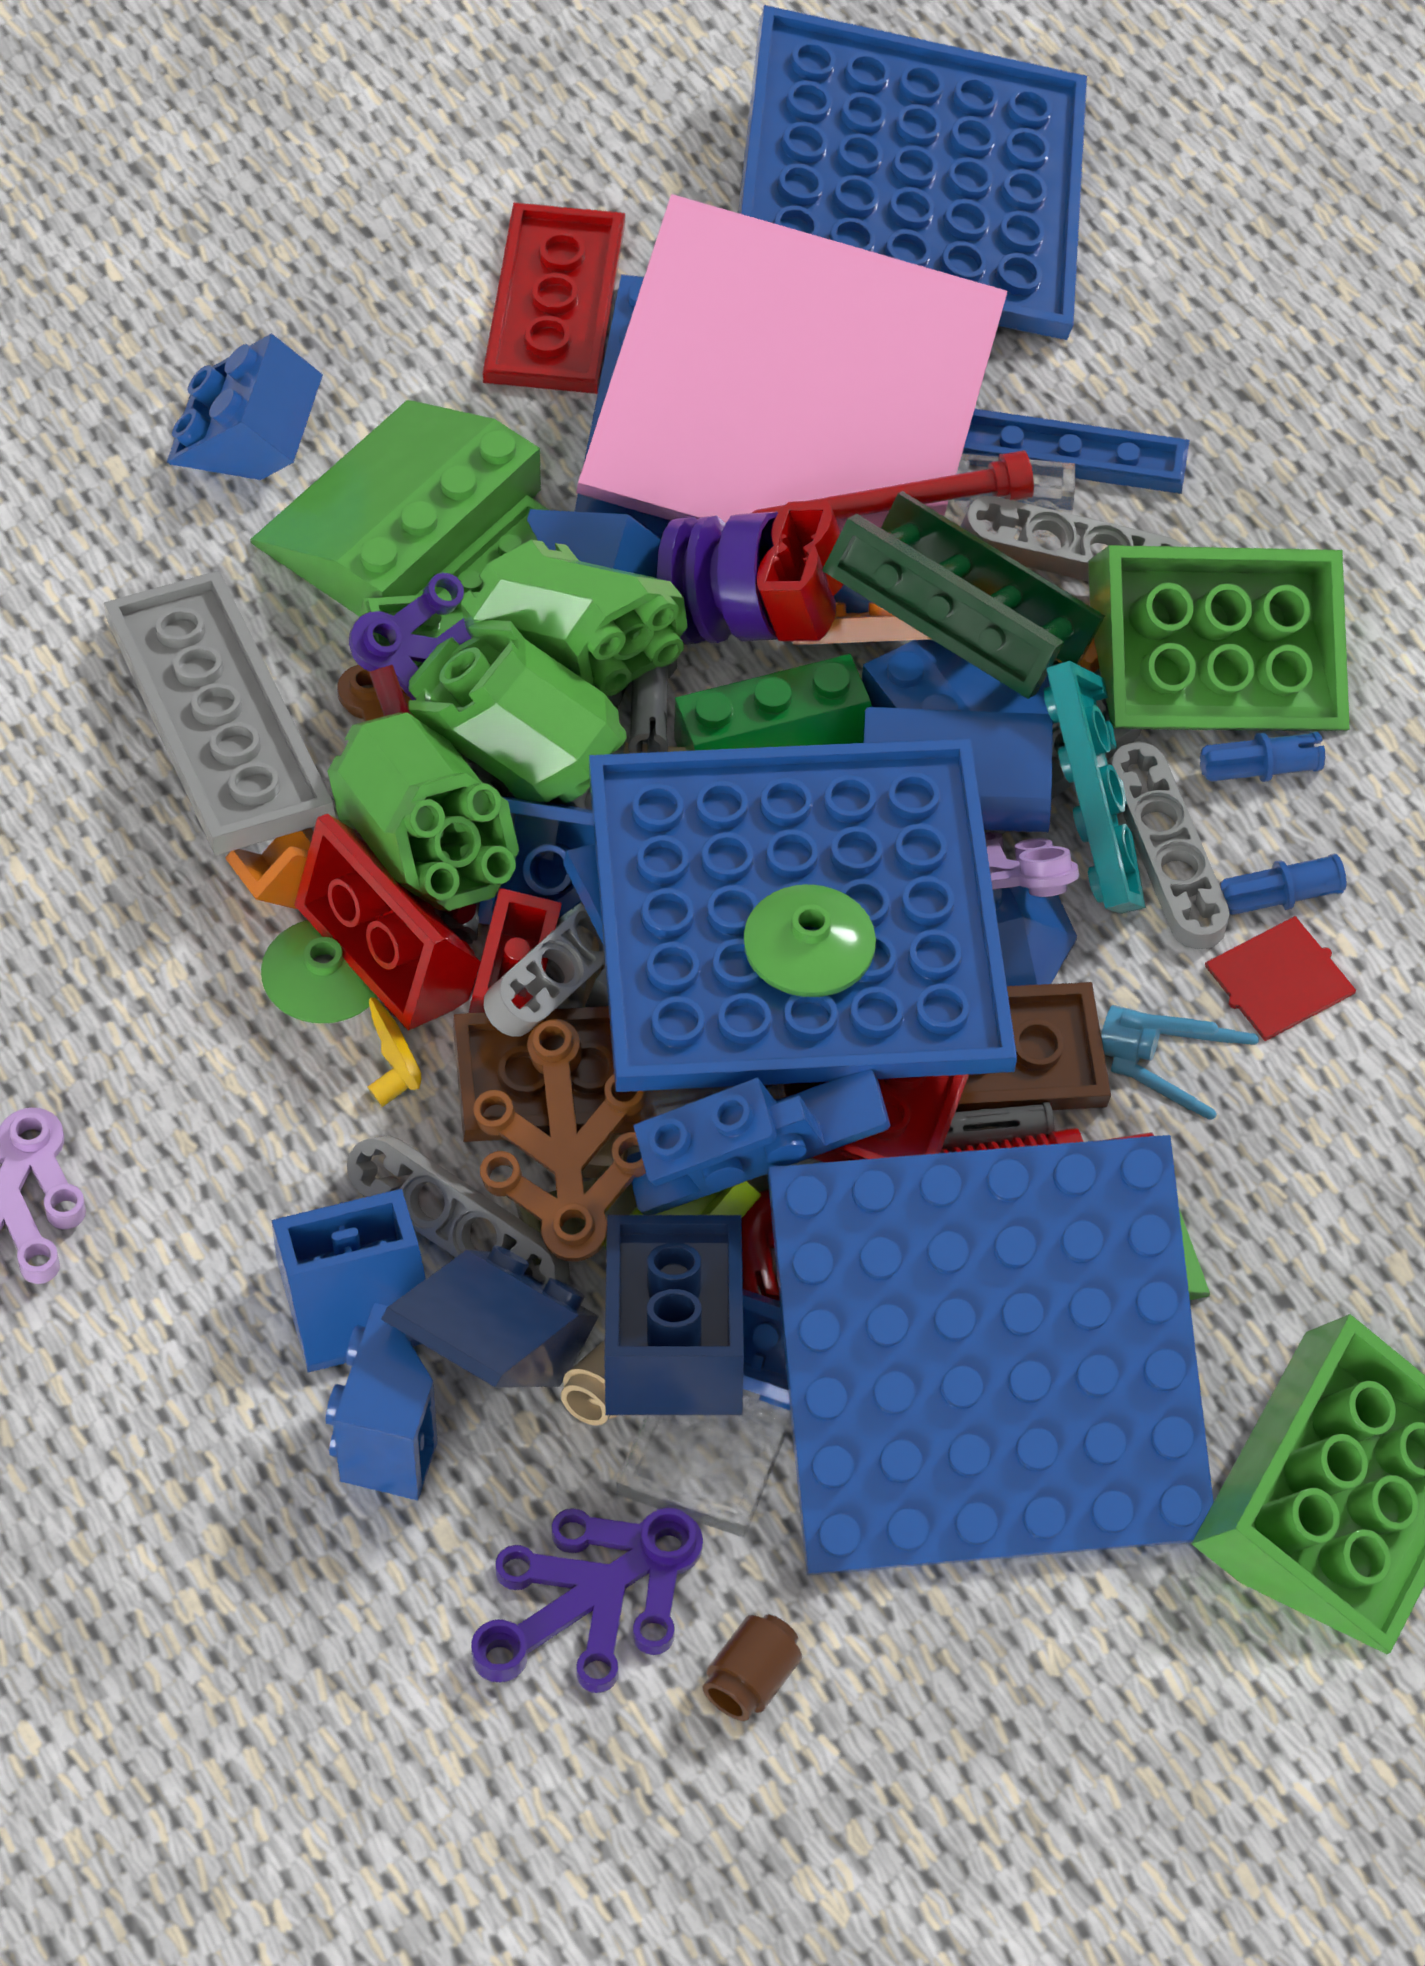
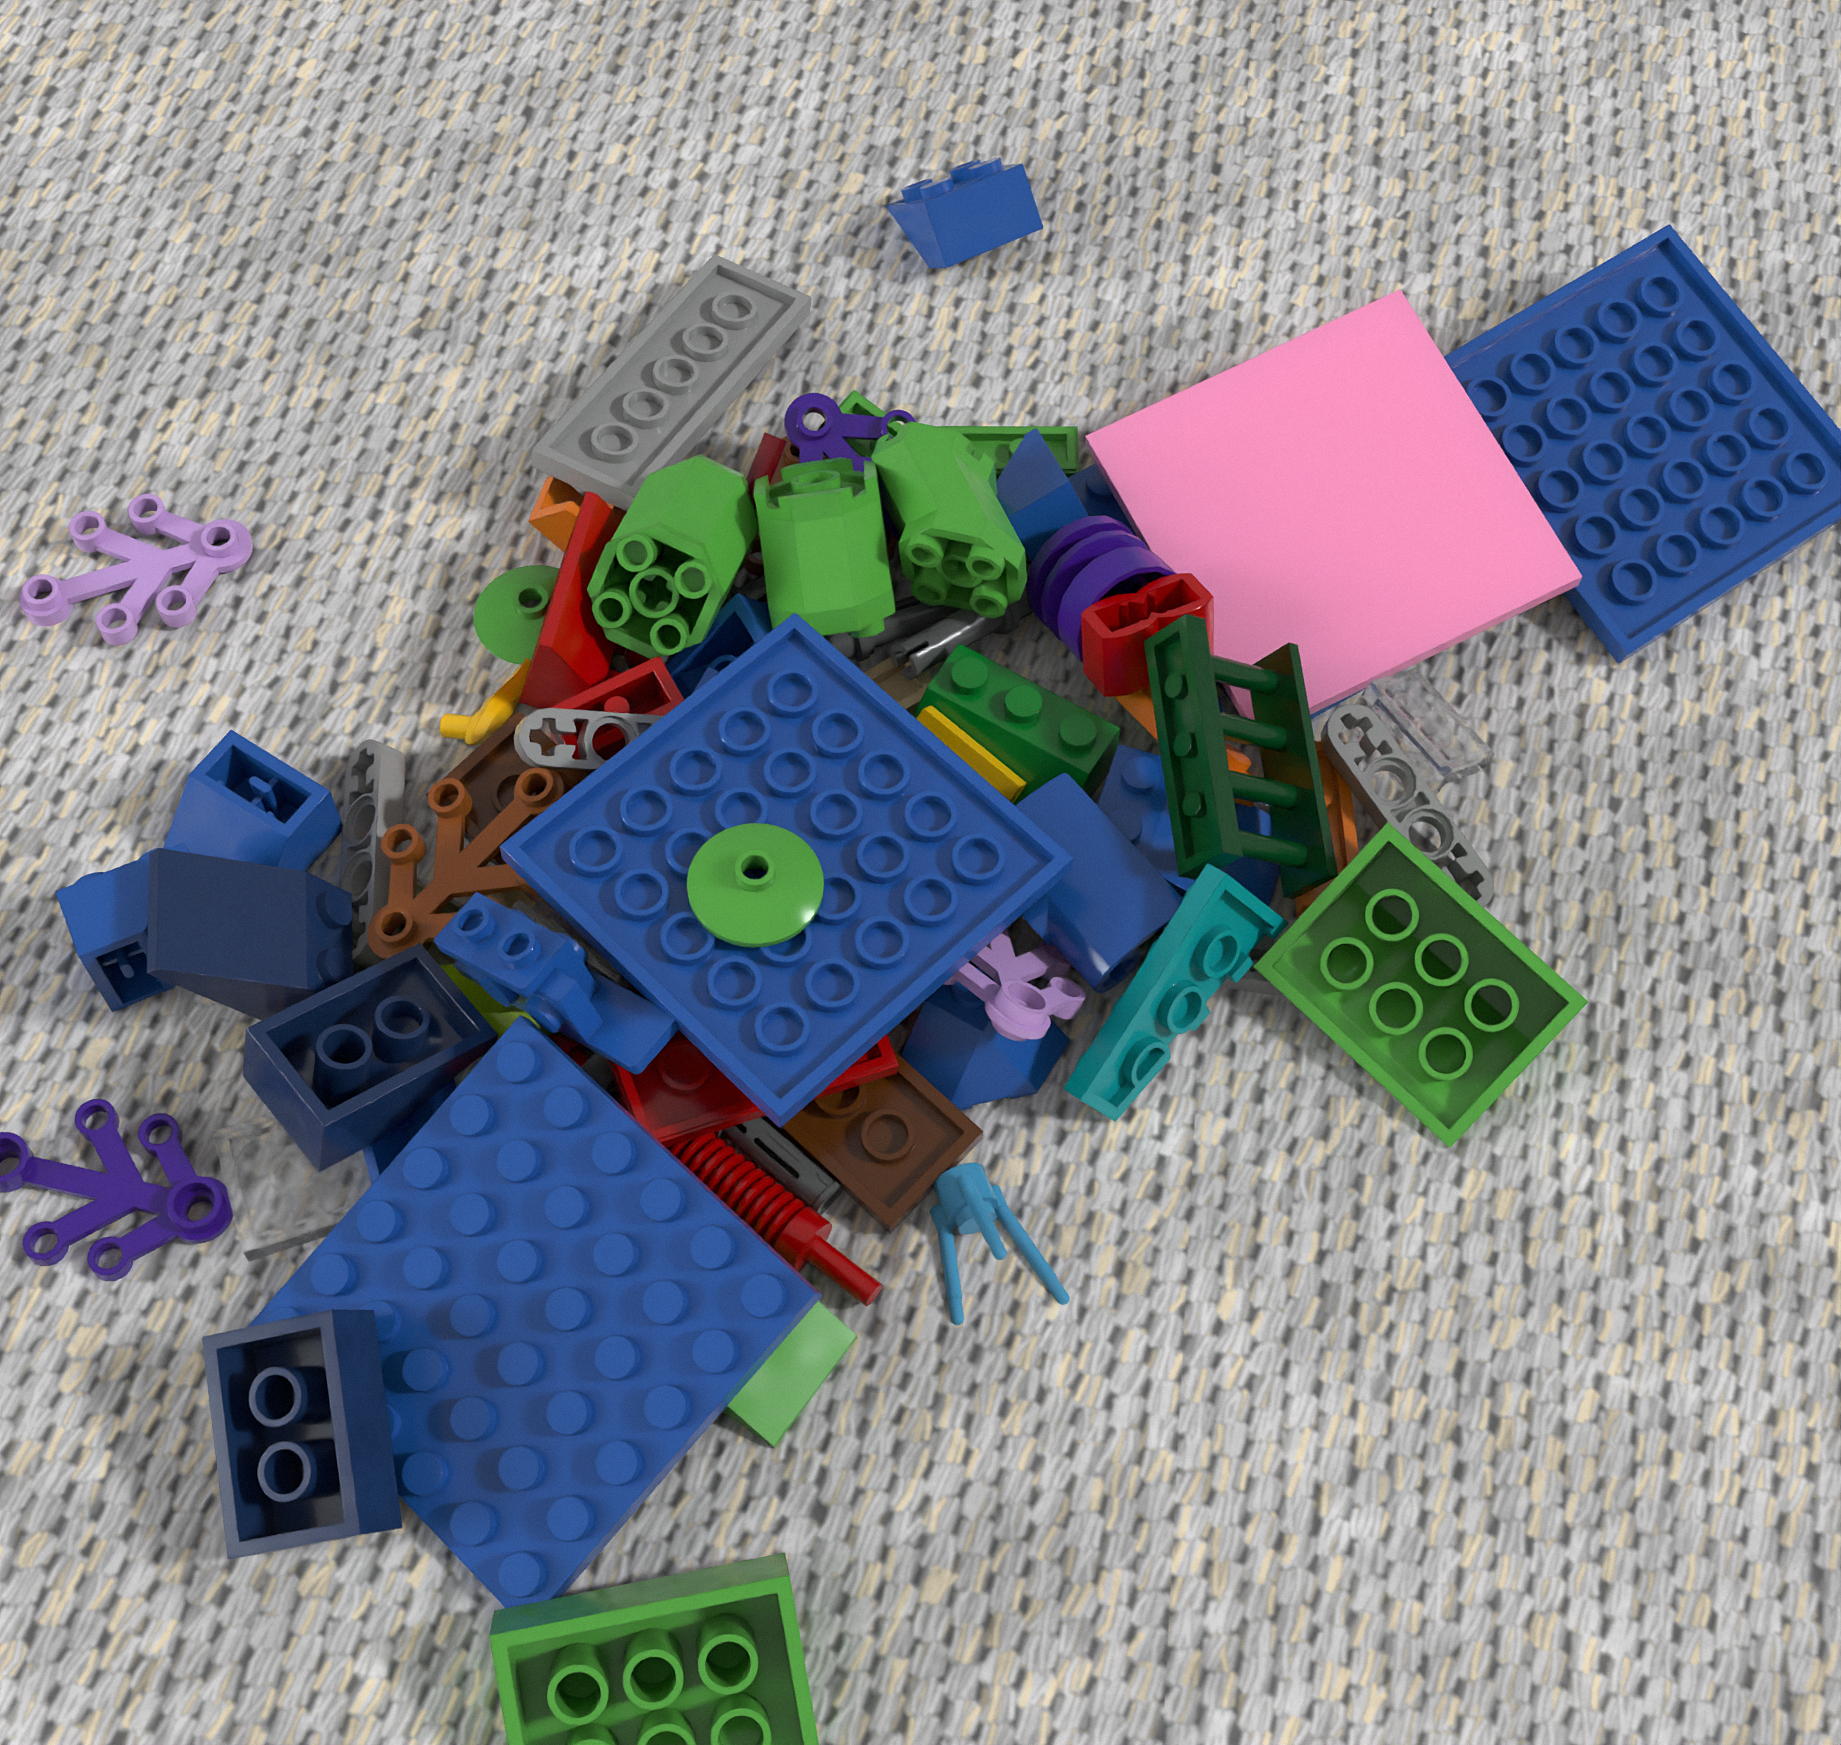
camera: 50 degrees right, 5 degrees up
bright green slope [250,400,541,617] -> none
red tile [482,202,626,394] -> none
reddish brown brick [703,1614,802,1721] -> none
red piece [752,450,1034,520] -> none
blue tile [960,409,1190,494] -> none
light grey beam [1111,742,1229,949] -> none
blue axle [1200,731,1325,782] -> none
red piece [1205,916,1356,1041] -> none
blue axle [1219,853,1347,915] -> none
none -> dark blue brick [202,1309,402,1559]

